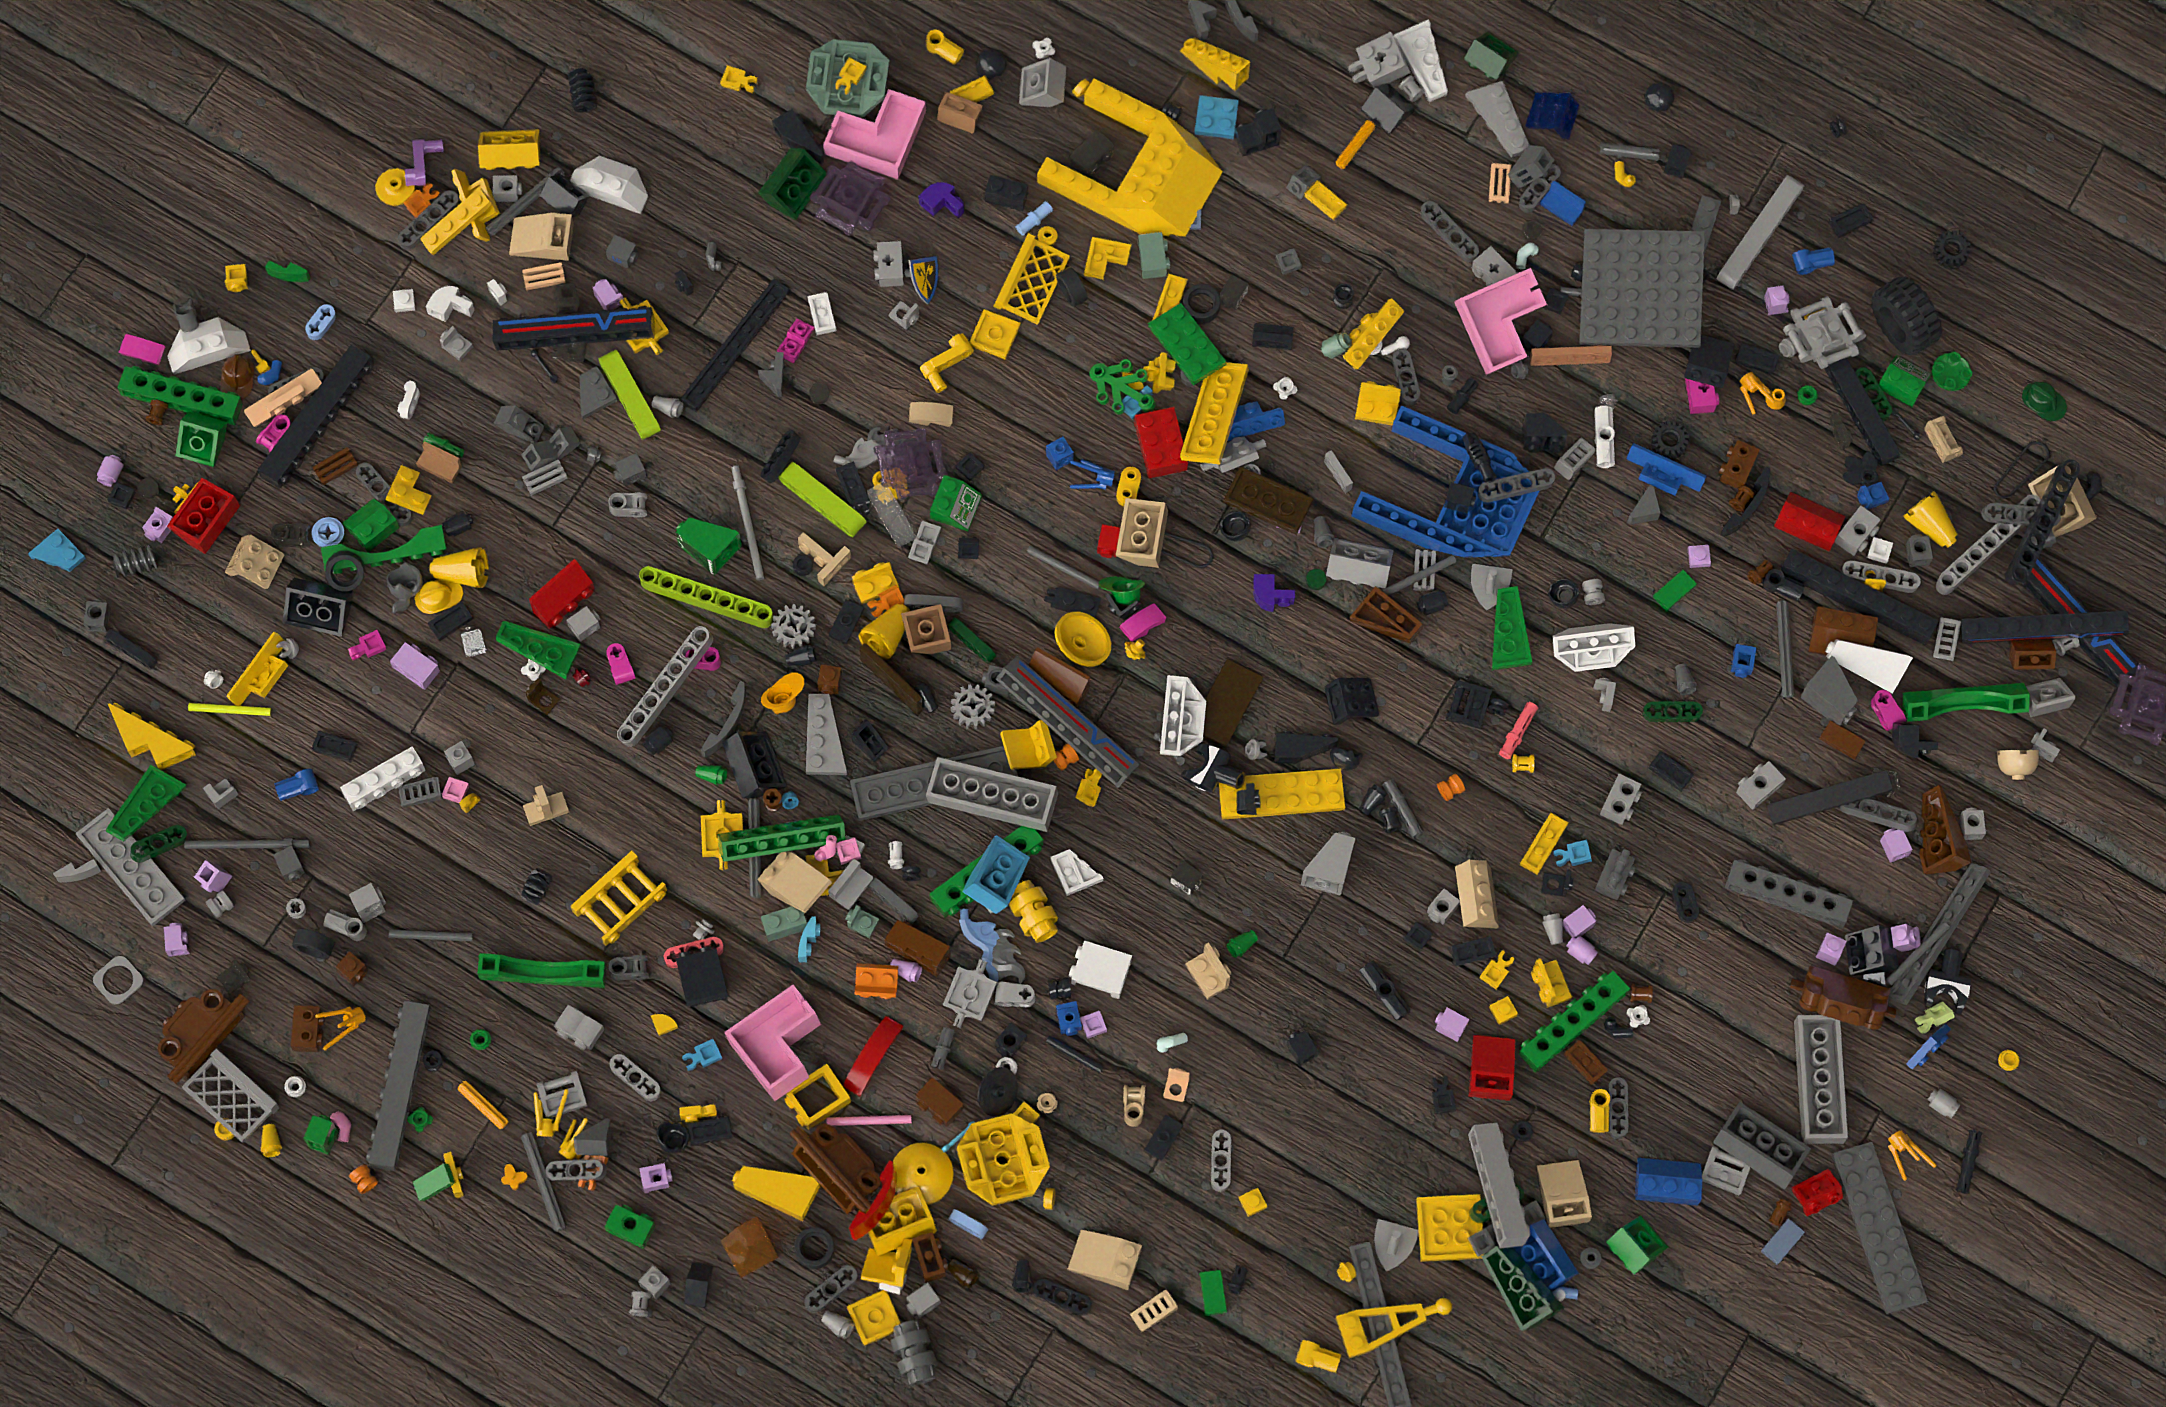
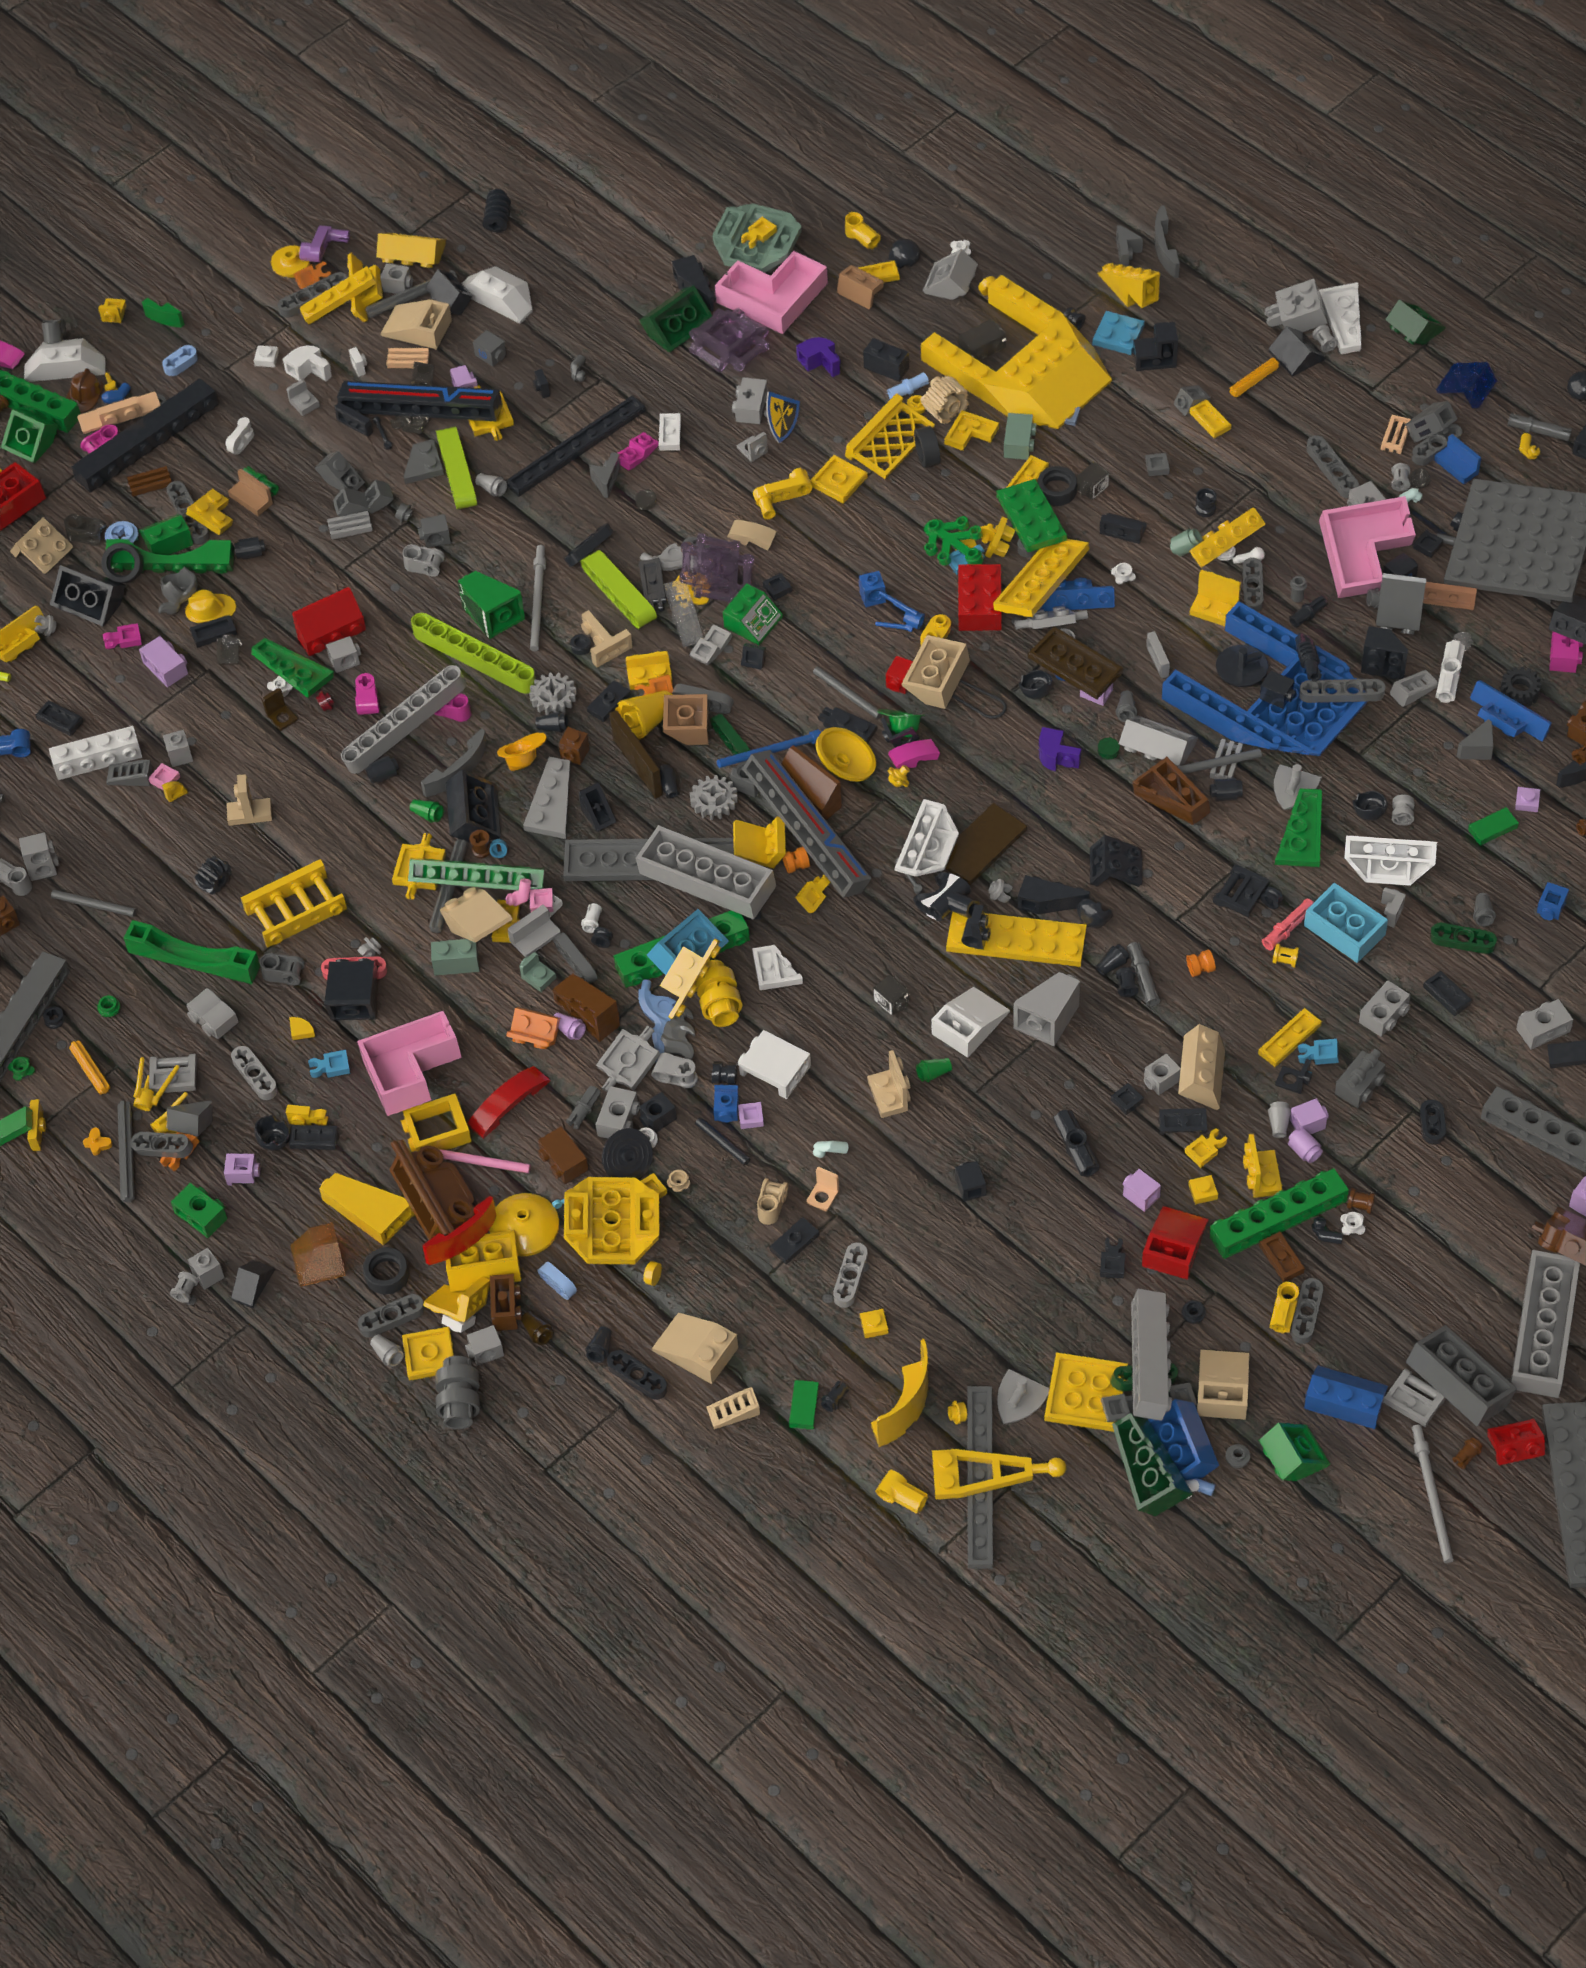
camera: 20 degrees right, 15 degrees down
yellow cone [430,547,489,588] -> none
yellow plate [720,66,758,93] -> none
medium azure slope [798,917,821,962] -> none
light grey wing [1465,81,1529,158] -> none
sand blue tile [1761,1219,1805,1265] -> none
none -> black plate [334,402,373,437]
none -> light grey brick [596,1086,640,1138]
none -> yellow bracket [660,938,721,1019]
none -> blue bar [717,730,823,768]
none -> yellow panel [871,1339,928,1447]
none -> tan brick [921,376,969,424]
none -> white slope [932,987,1010,1057]
none -> black shield [1216,645,1268,687]
none -> medium azure brick [1304,883,1388,963]
none -> dark grey slope [1376,573,1426,634]
none -> light grey bush [1391,463,1410,491]
none -> light grey bar [1412,1425,1454,1563]

